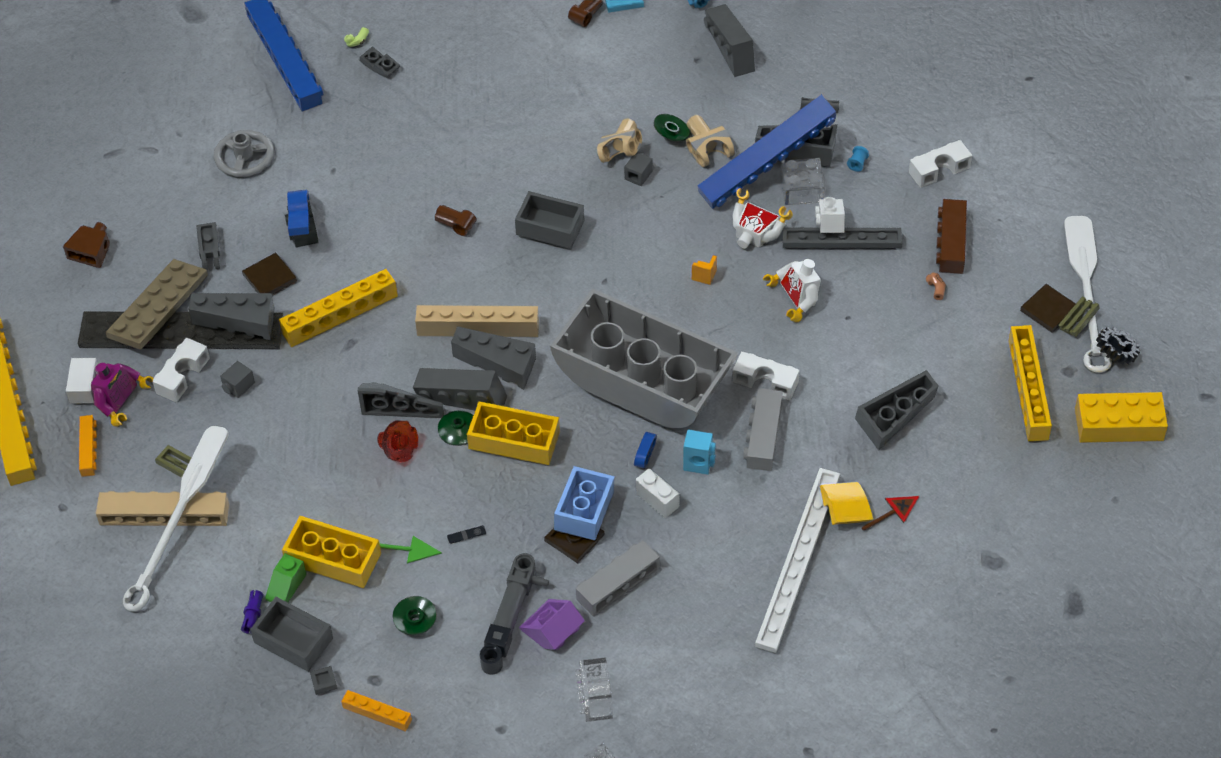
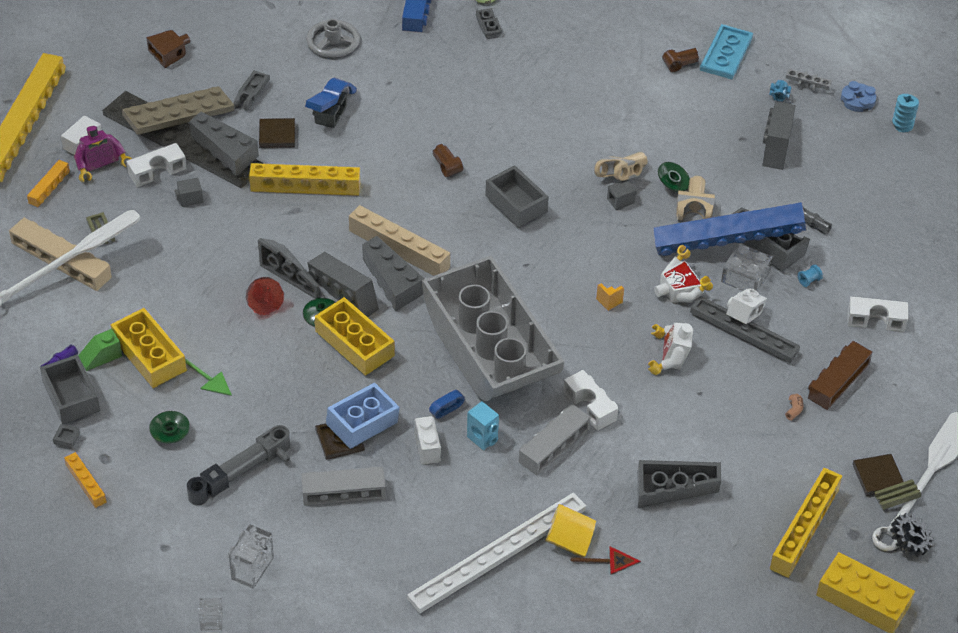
camera: 30 degrees right, 5 degrees down
black sticker [447,525,486,544] -> none
medium lavender slope [519,599,585,650] -> none

